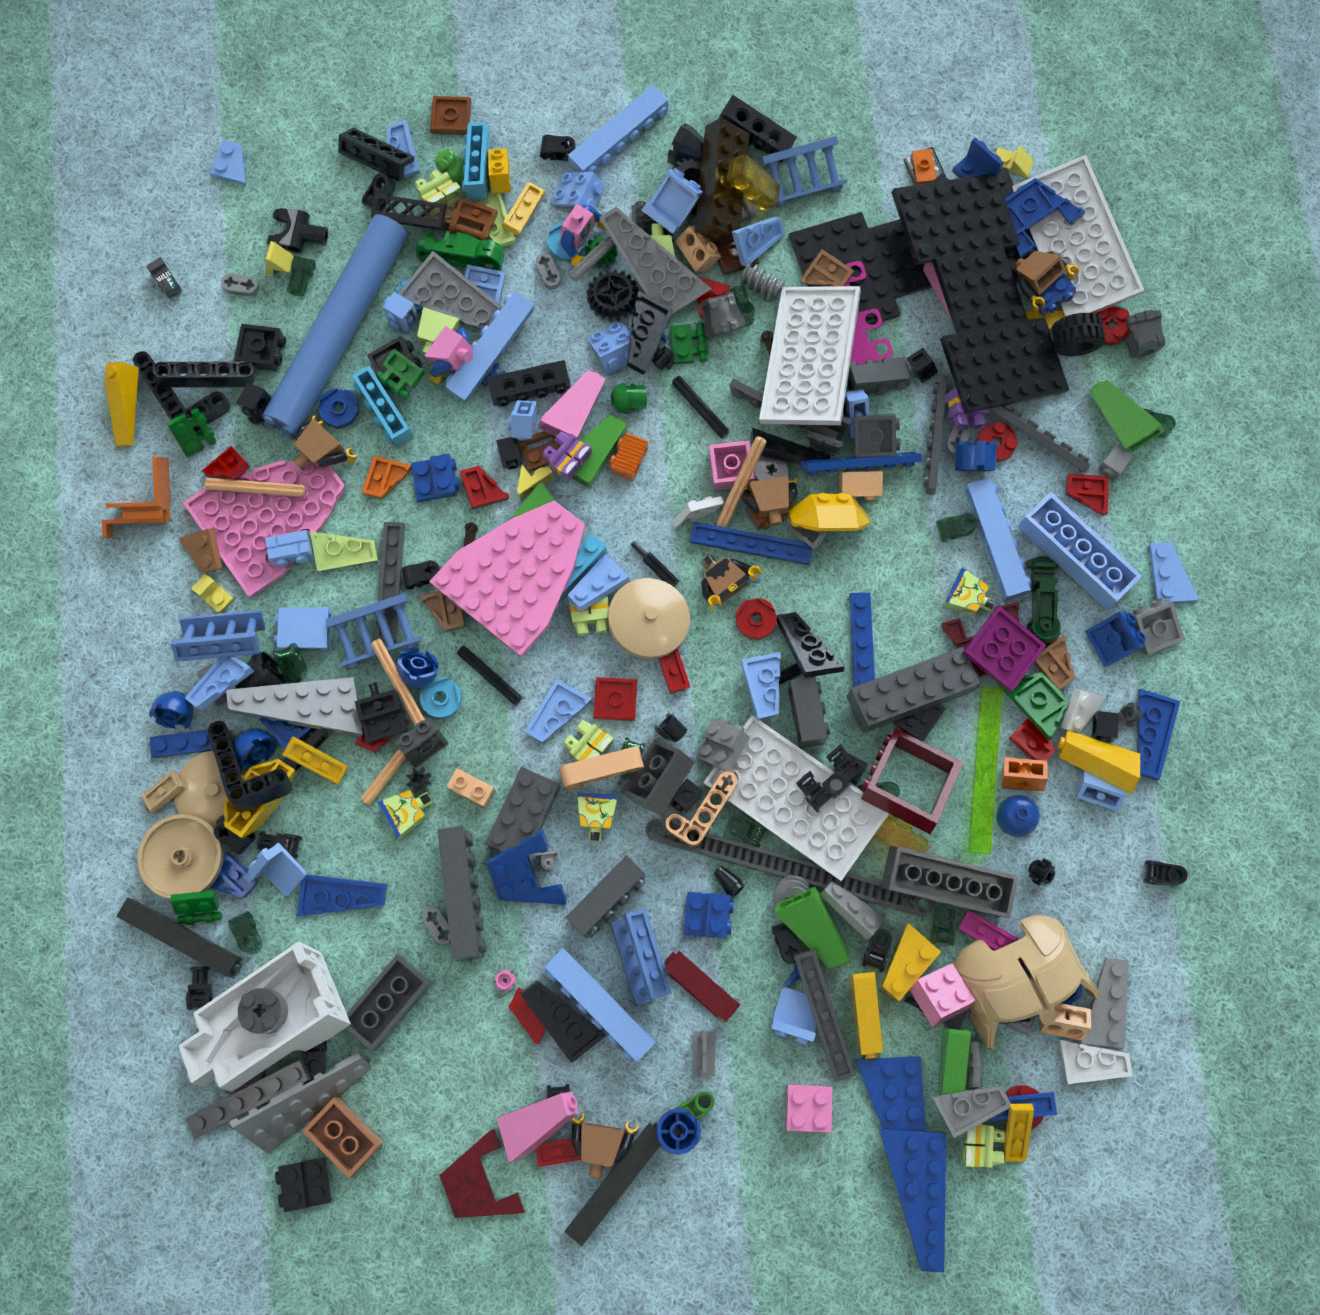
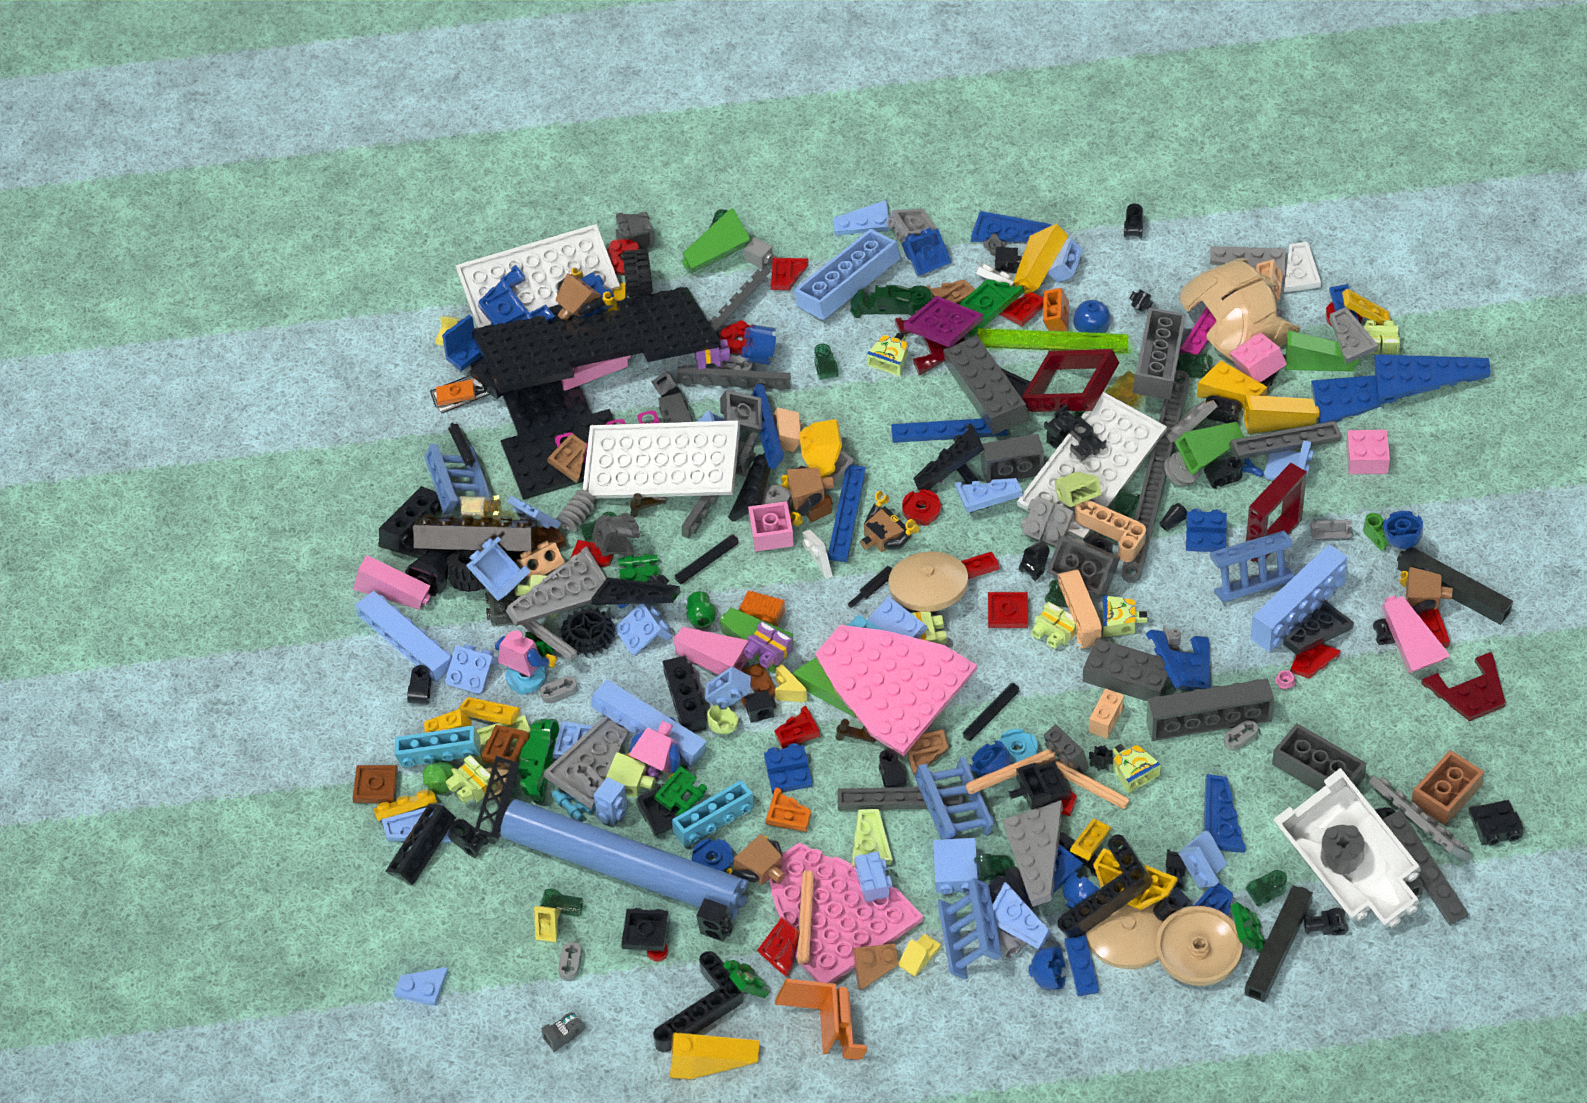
camera: 90 degrees left, 25 degrees down
tan plate [141,770,185,814] -> none
black beam [152,361,254,388] -> none
black connector [267,208,328,253] -> none
light blue wing [525,679,592,743] -> none
dark grey brick [565,855,645,938] -> none
light nougat axle [716,436,766,528] -> none
light blue brick [964,478,1032,601] -> none
none -> bright pink slope [353,555,431,610]
none -> yellow plate [373,789,437,821]
none -> black axle [448,422,476,467]
none -> light grey beam [572,762,604,797]
none -> yellowish green hair [707,705,739,734]
none -> yellowish green torso [1055,472,1101,507]

